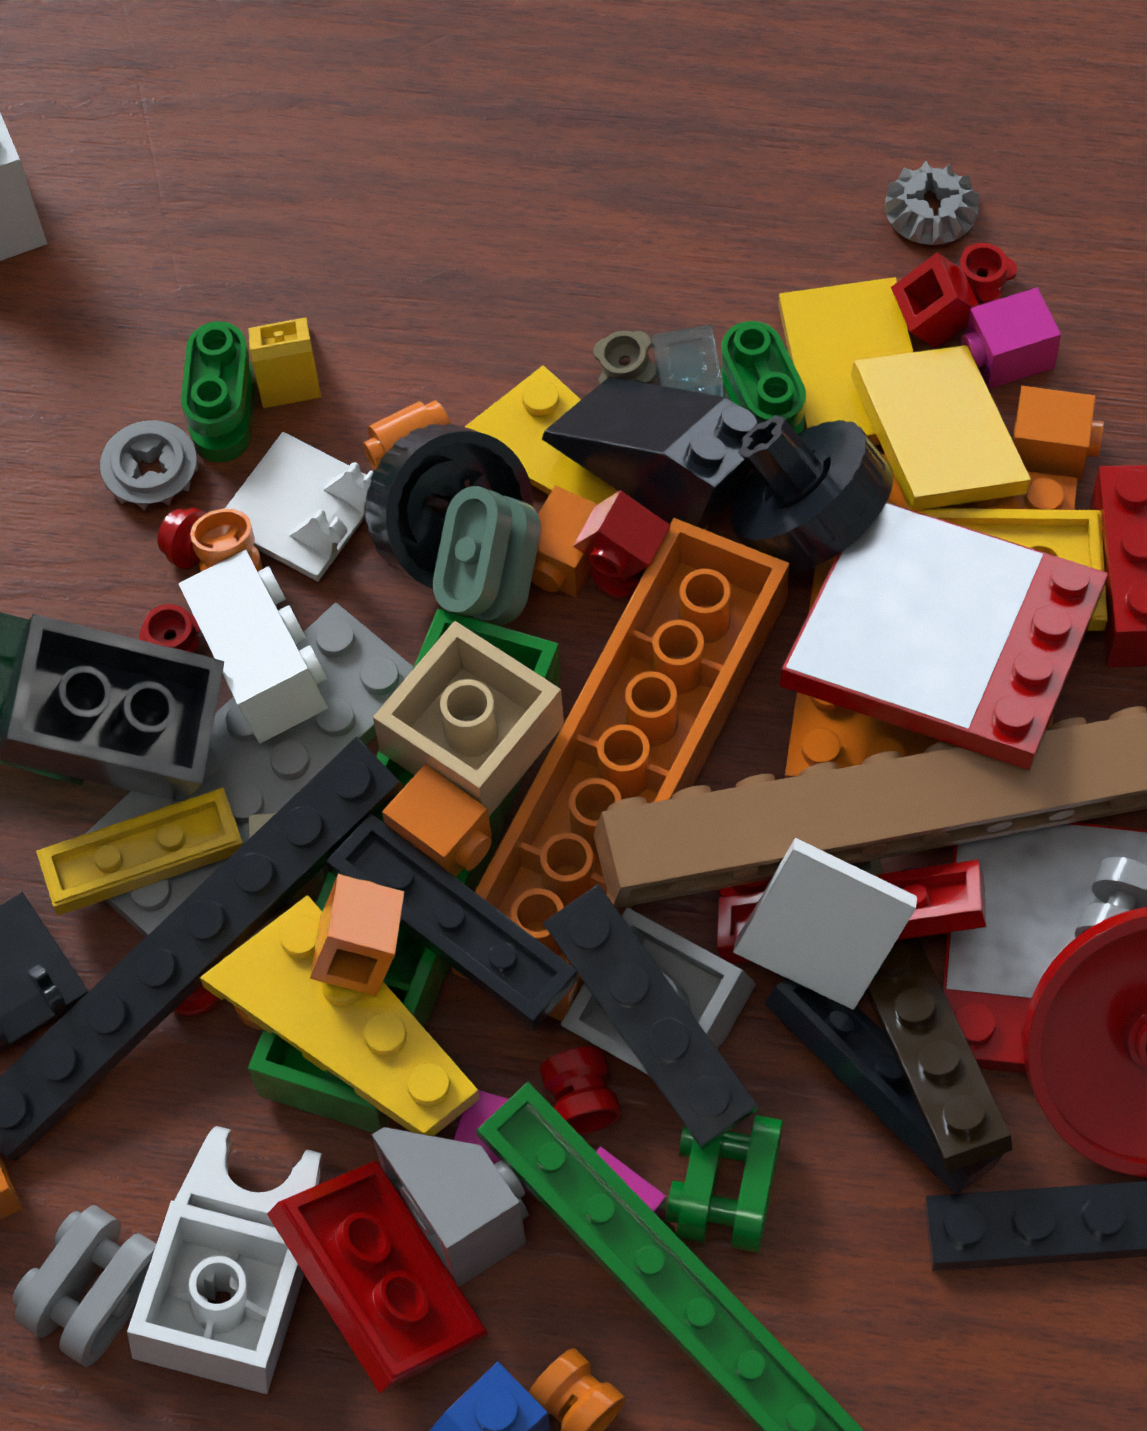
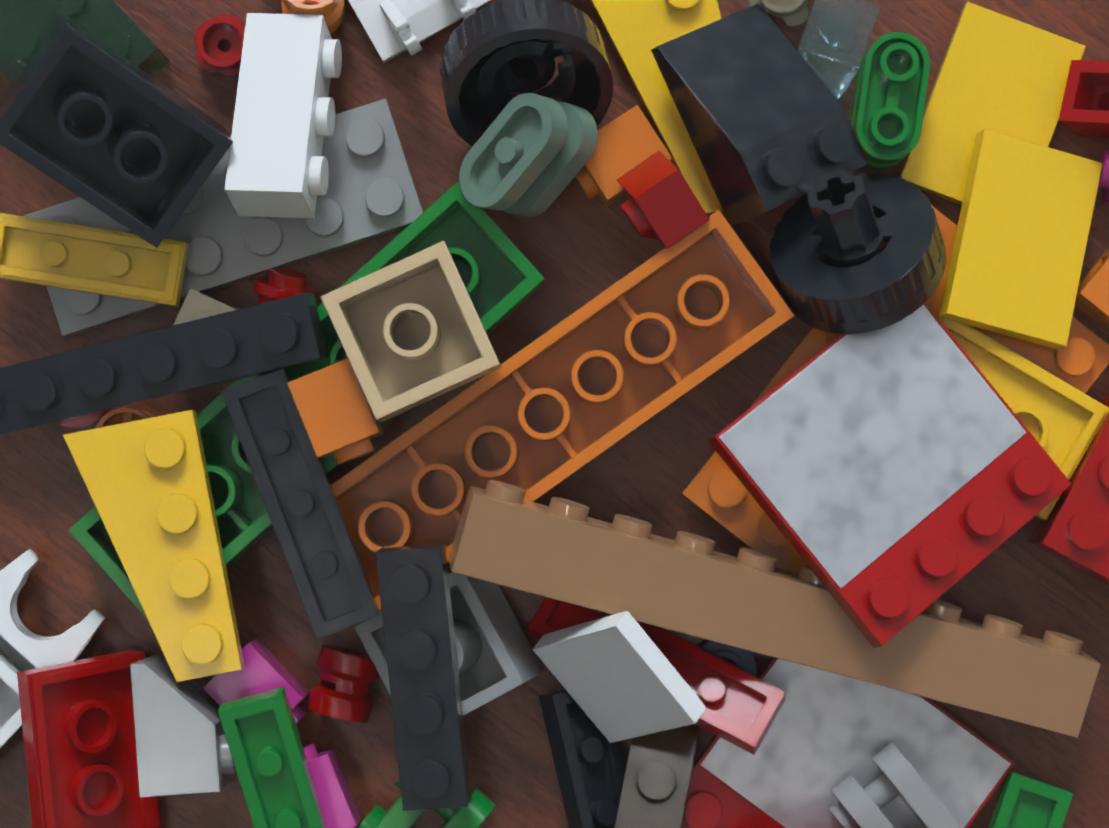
camera: 30 degrees right, 25 degrees up
orange brick [310,874,404,996] -> none

